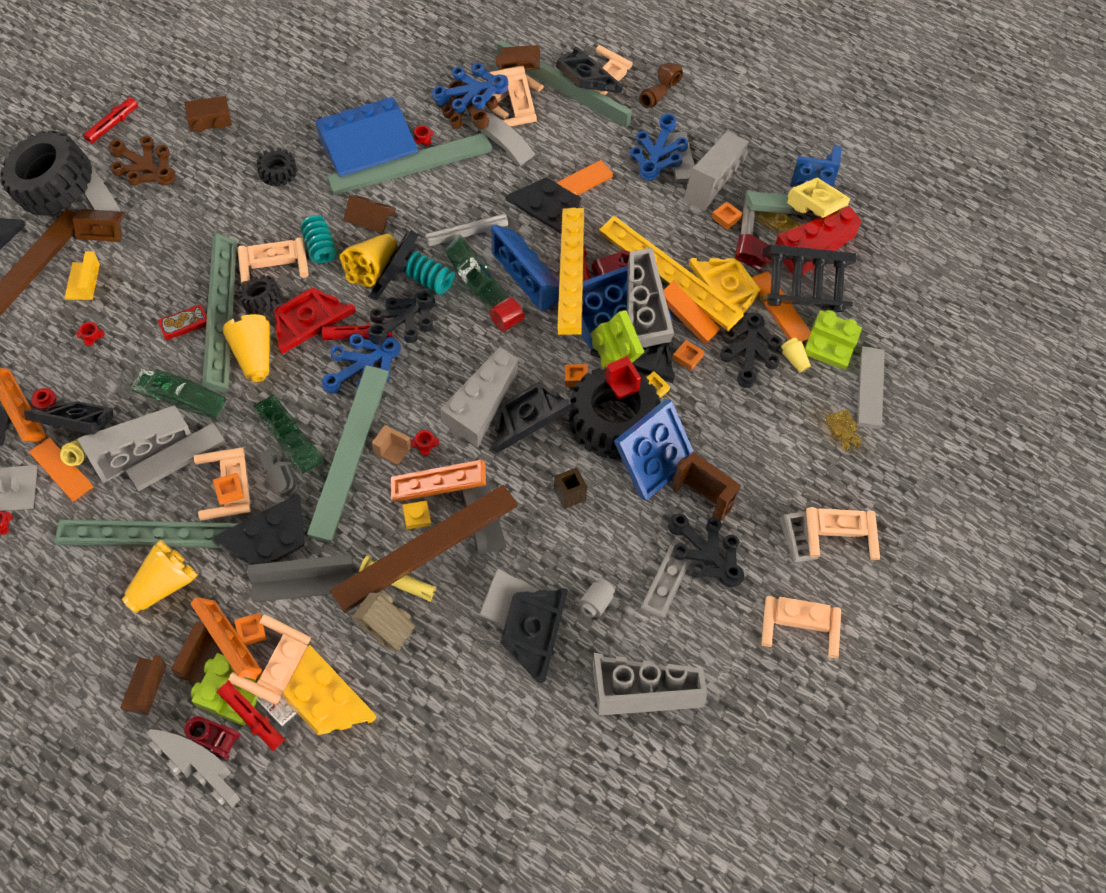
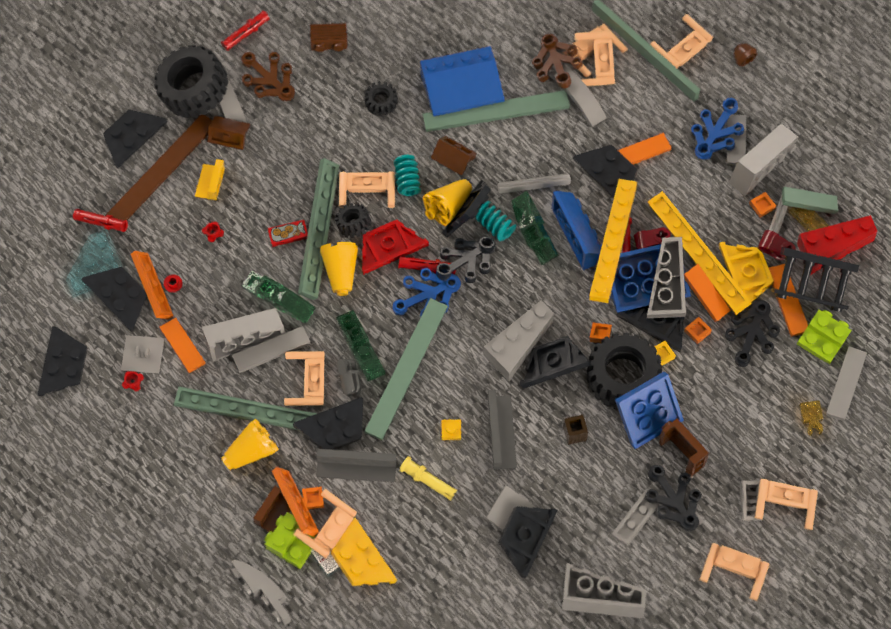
camera: 15 degrees right, 5 degrees up
black wing [24,401,114,435] -> none
light yellow cone [60,436,87,466] -> none
reddish brown panel [120,655,167,716] -> none
dark red piece [184,716,241,761] -> none
orange plate [213,473,245,505] -> none
red pin [216,680,285,751] -> none
reddish brown tile [330,485,517,613] -> none
dark tan brick [352,592,415,651] -> none
medium nougat panel [372,425,411,465] -> none
orange tile [391,460,486,501] -> none
red plate [410,430,439,456] -> none
red plate [413,125,434,146] -> none
blue plant [432,63,509,113] -> none
red piece [489,297,525,332] -> none
reddish brown panel [496,45,540,70] -> none
black wing [556,47,623,93] -> none
light grey brick [579,580,615,618] -> none
lime plate [591,310,644,369] -> none
red panel [605,356,641,399] -> none
reddish brown cone [639,84,667,108] -> none
light yellow cone [781,338,811,373] -> none
light yellow plate [787,177,850,218] -> none
blue bracket [790,146,842,187] -> none

